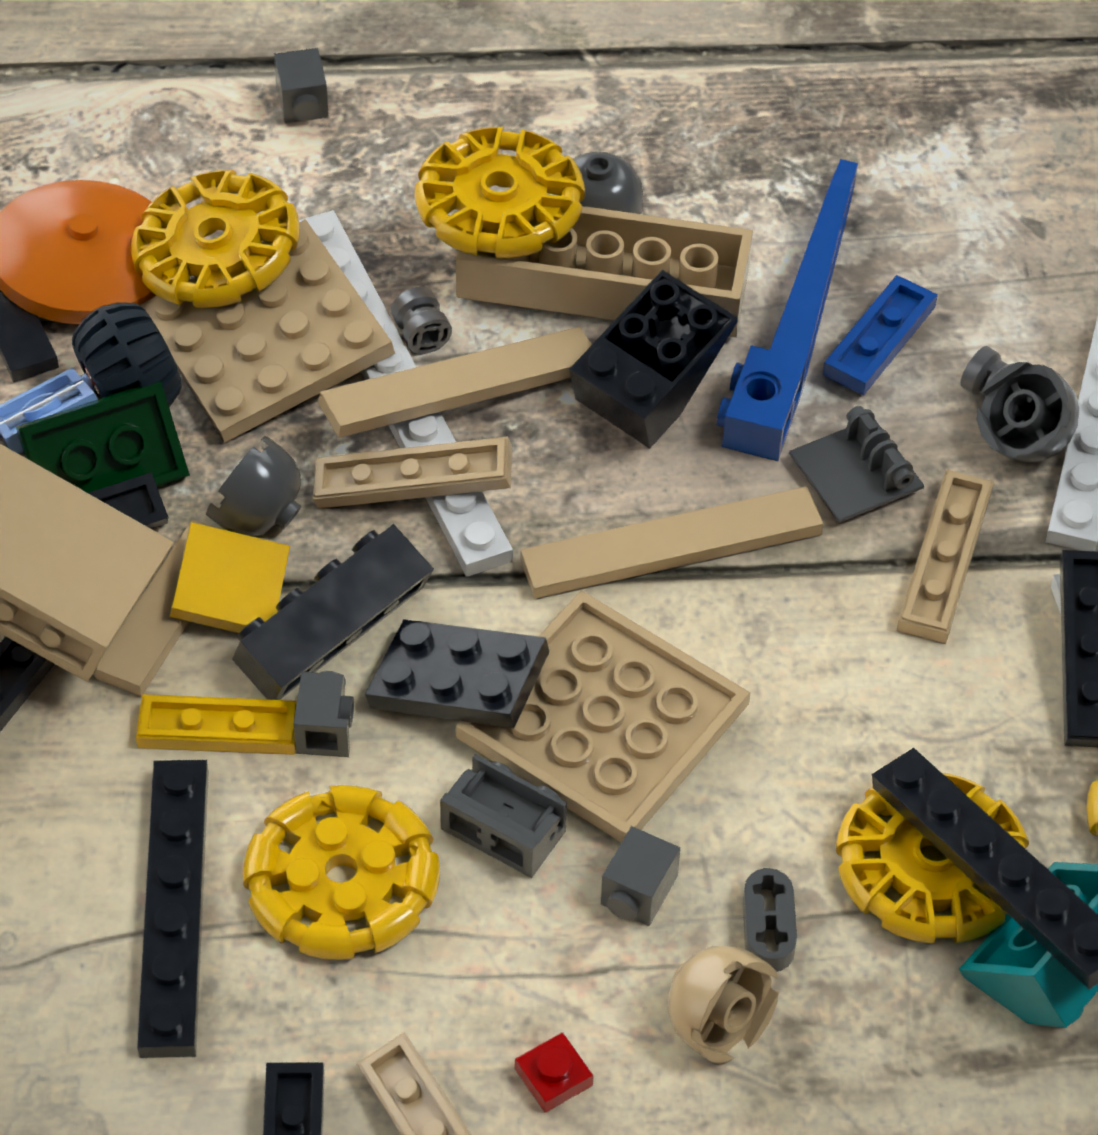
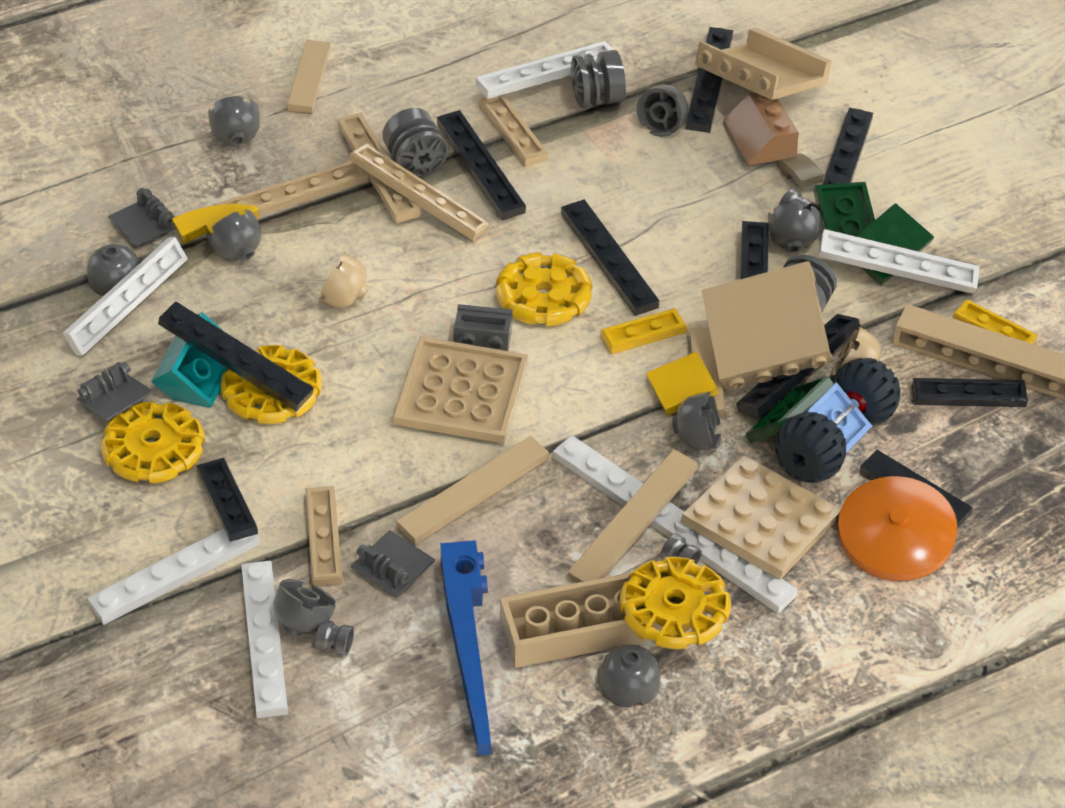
camera: 155 degrees right, 5 degrees down
yellow plate [131,170,300,308] -> none
black brick [232,524,434,700] -> none
dark grey brick [274,48,329,123] -> none
dark grey brick [294,671,354,757] -> none
tan tile [313,437,512,509] -> none
black plate [365,619,550,728] -> none
red plate [515,1032,594,1113] -> none
black slope [569,270,738,449] -> none
dark grey brick [601,826,681,926] -> none
dark grey beam [743,868,797,972] -> none
blue plate [822,275,938,396] -> none

